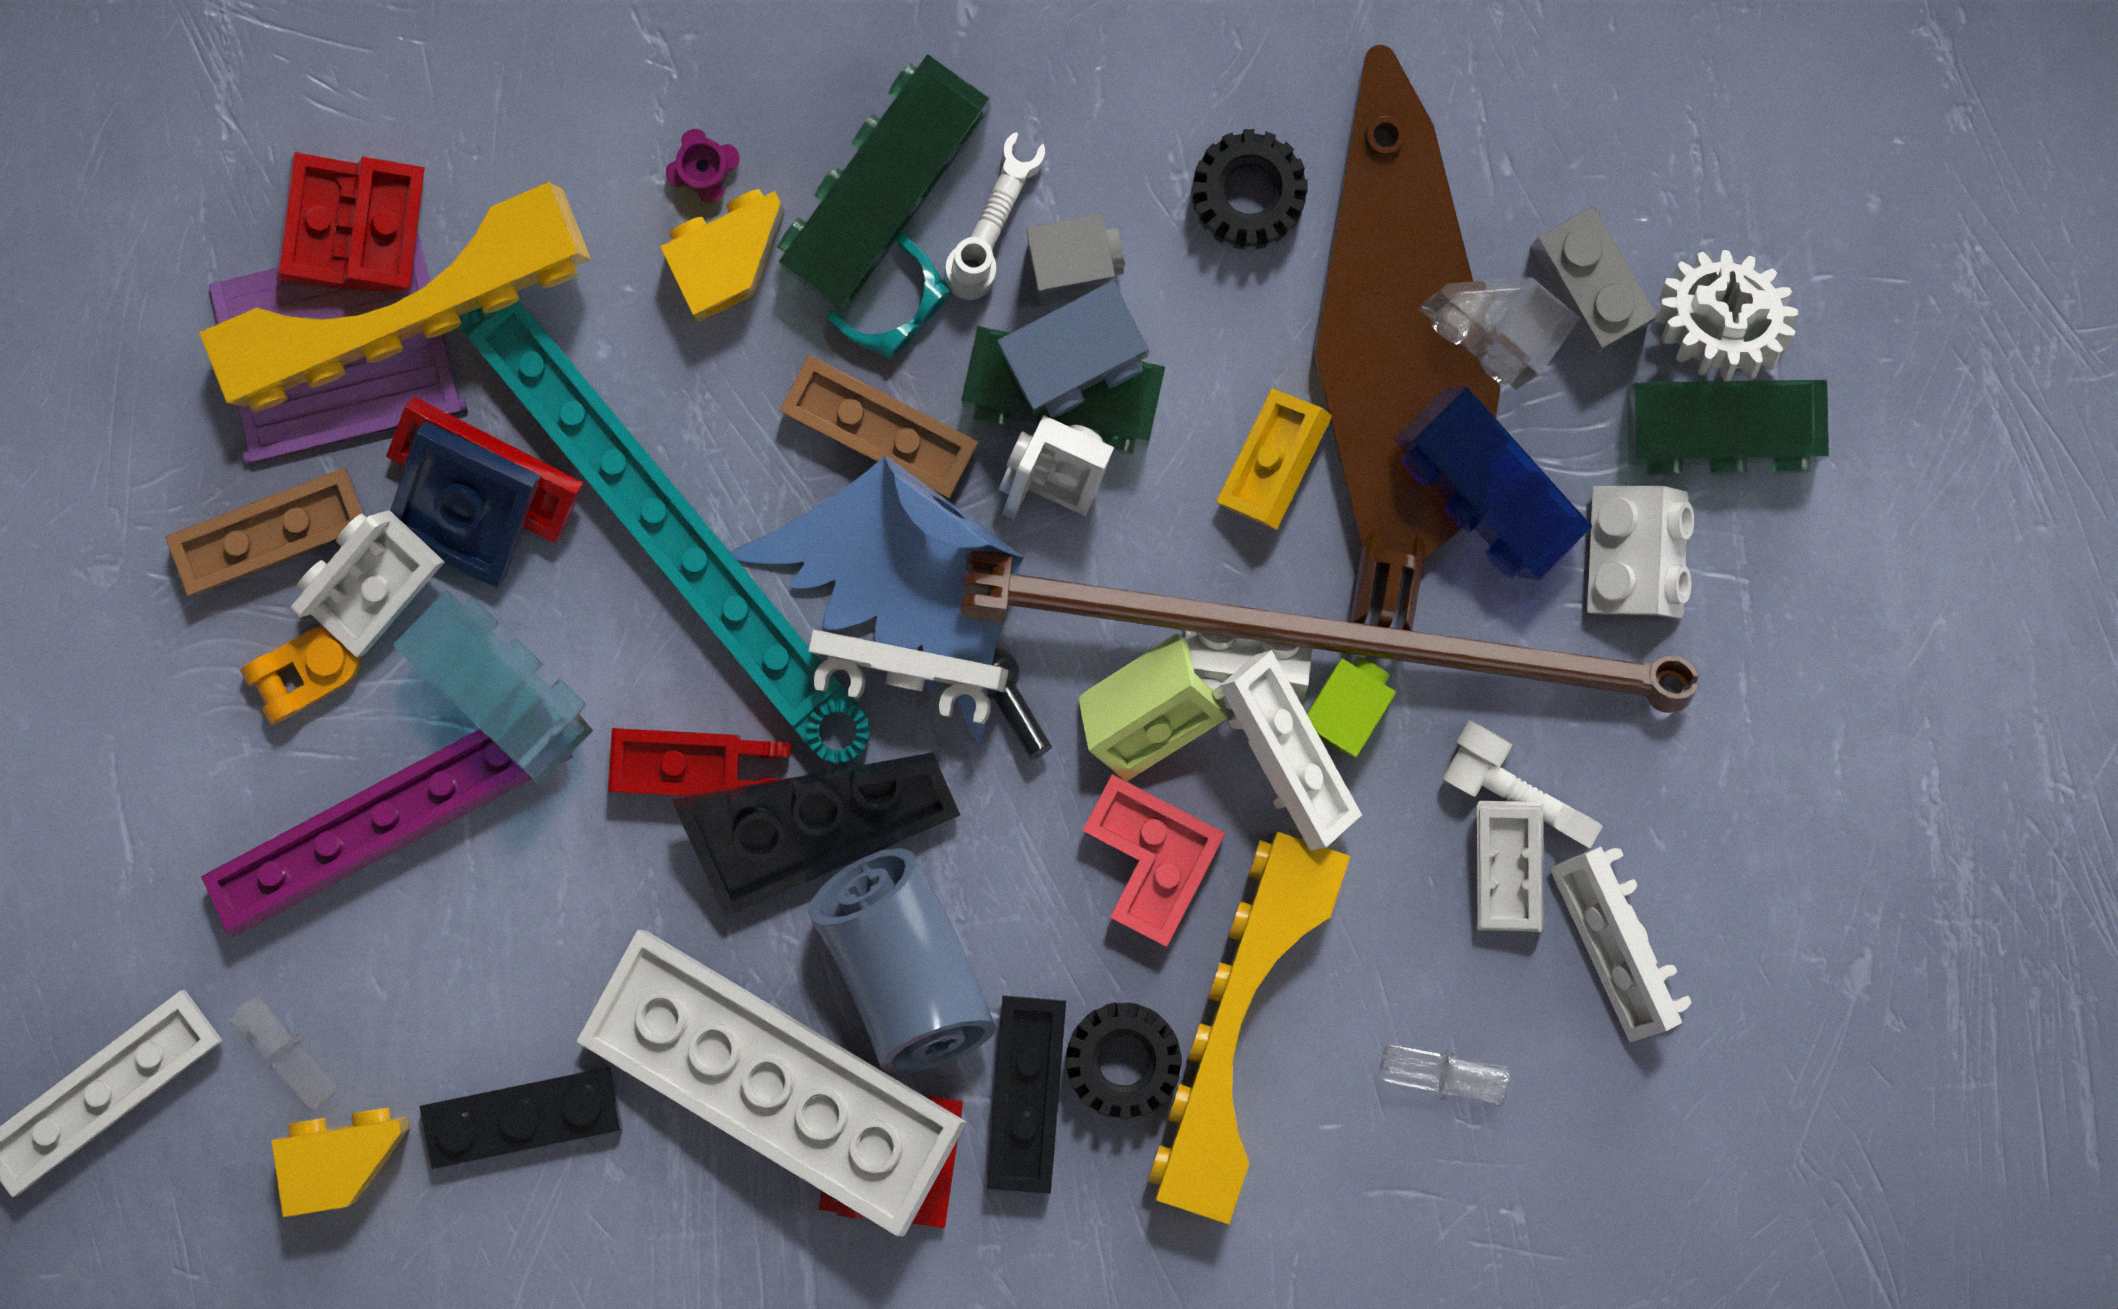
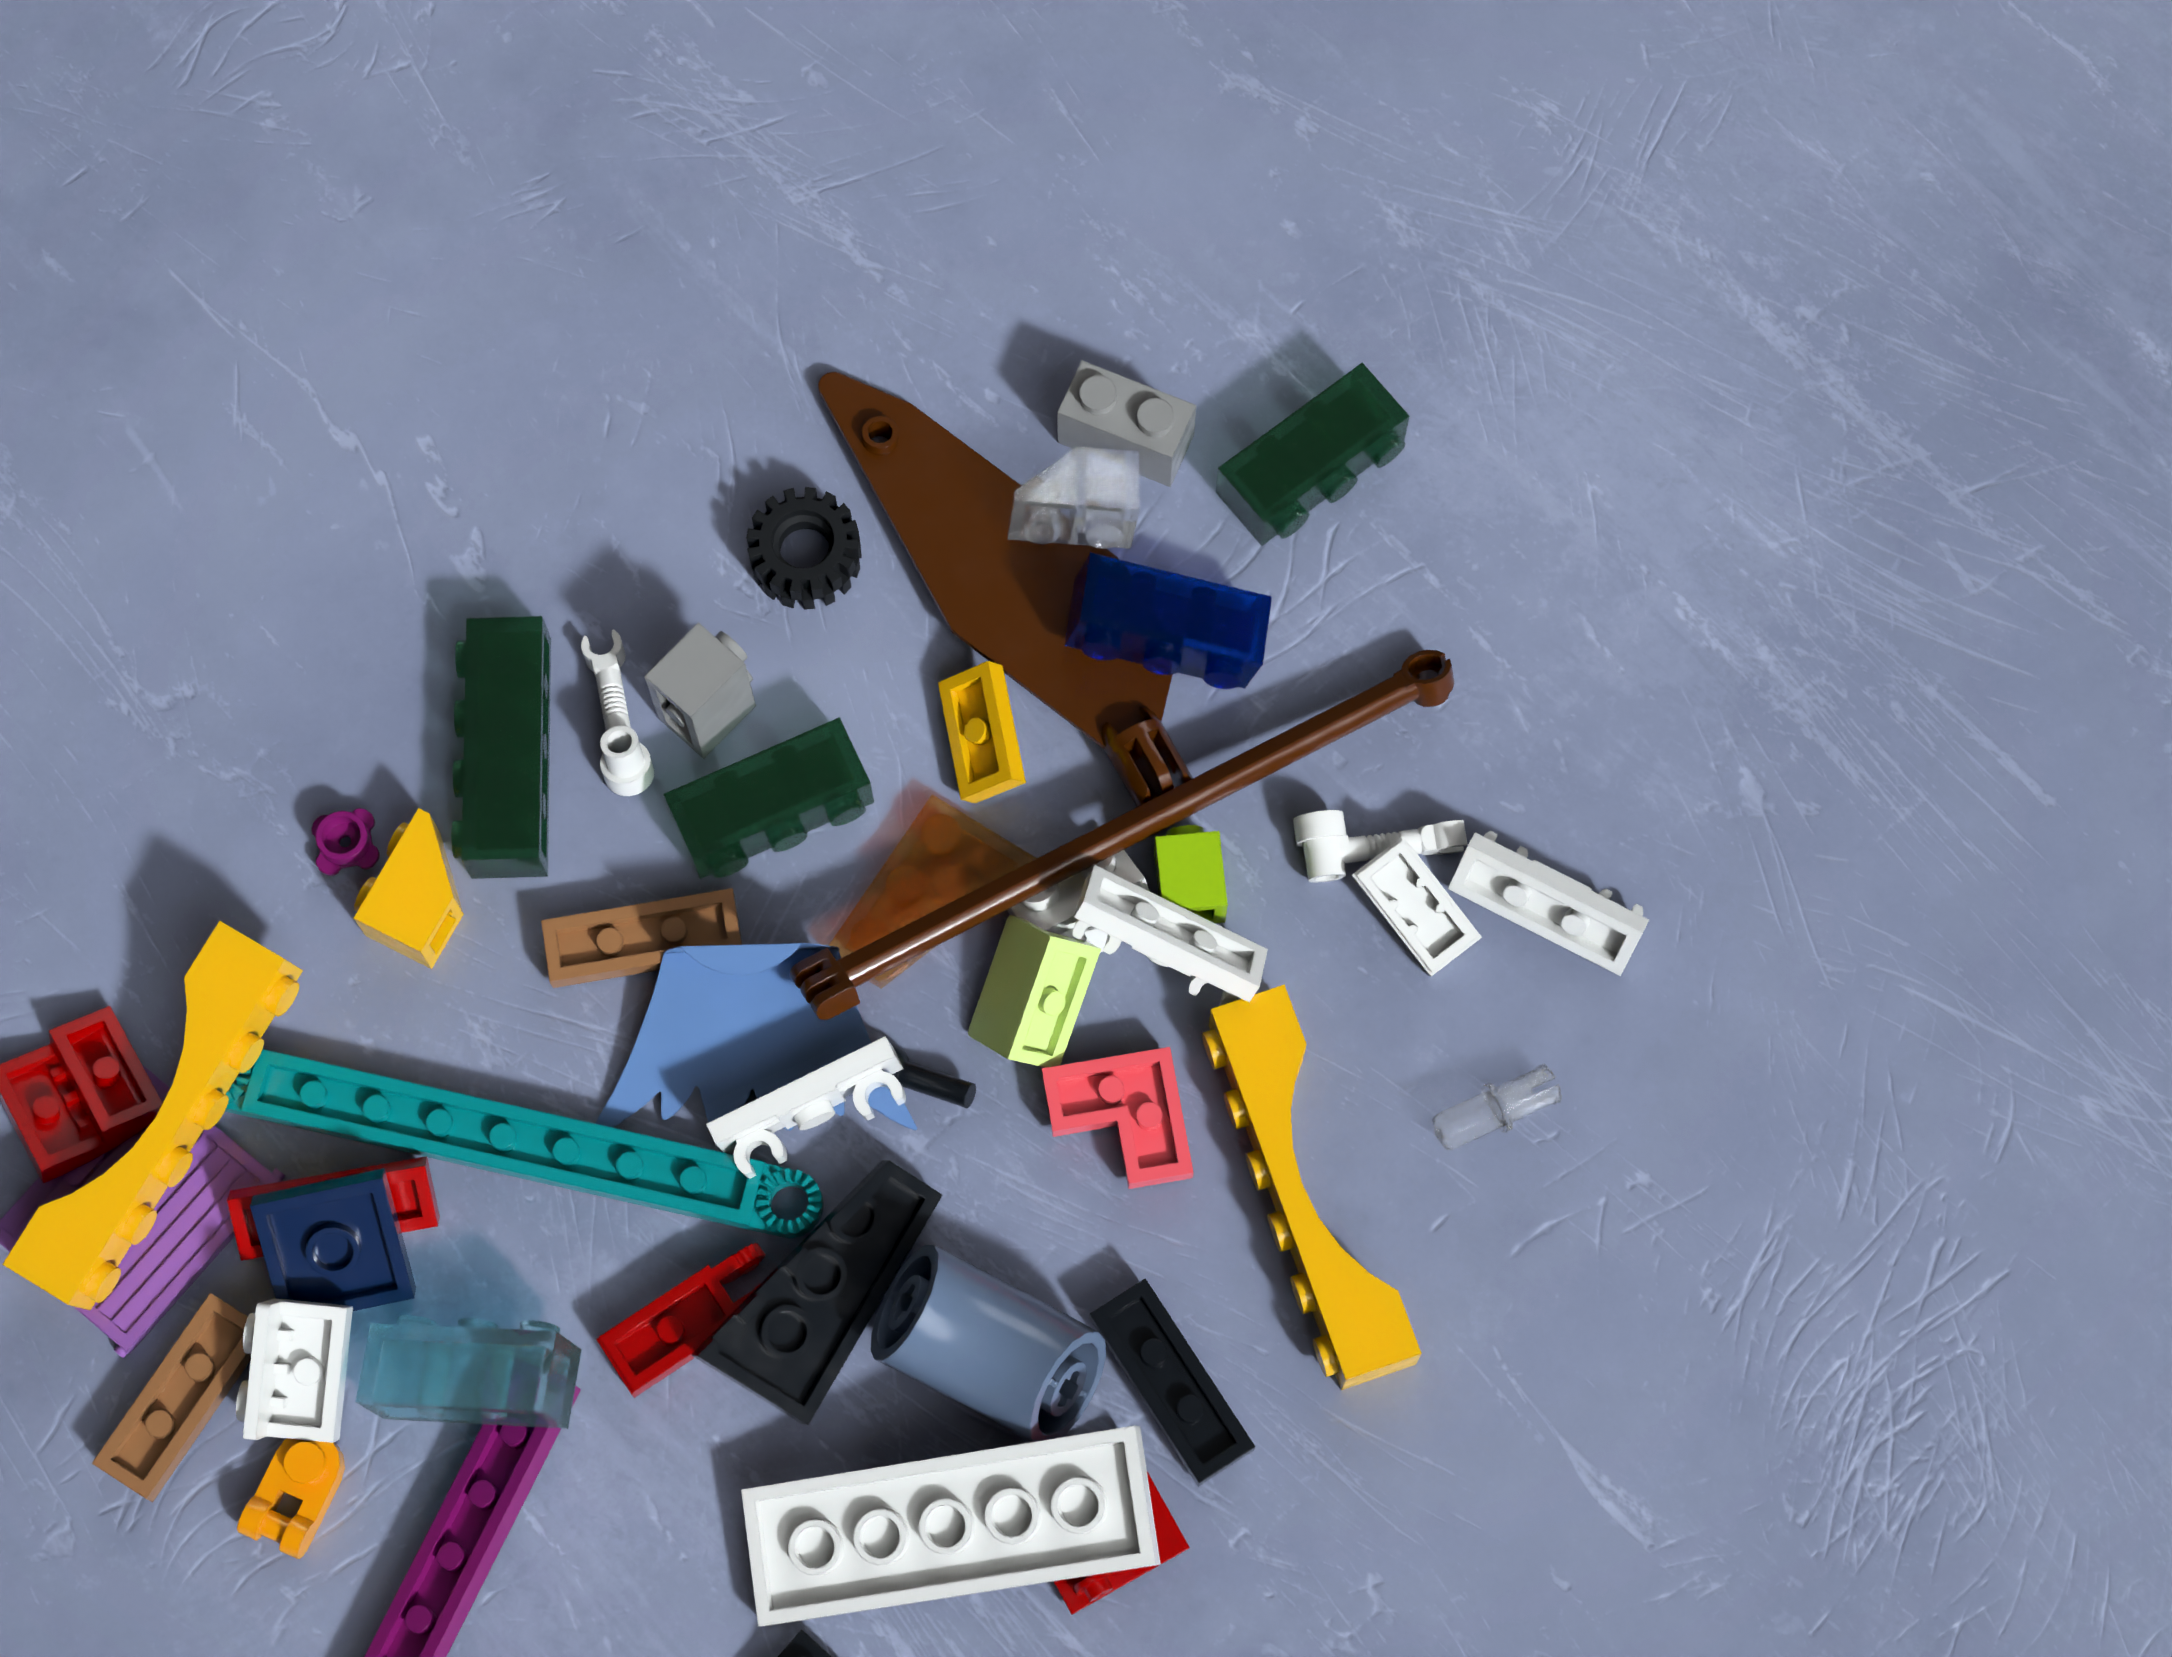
camera: 40 degrees left, 15 degrees down
teal cap [825,233,952,361] -> none
sand blue brick [997,280,1149,418] -> none
white bracket [999,415,1114,520] -> none
black tyre [1066,1002,1182,1119] -> none
white bracket [1587,486,1694,618] -> none
white gear [1655,250,1798,382] -> none
none -> clear orange wing [829,795,1036,989]

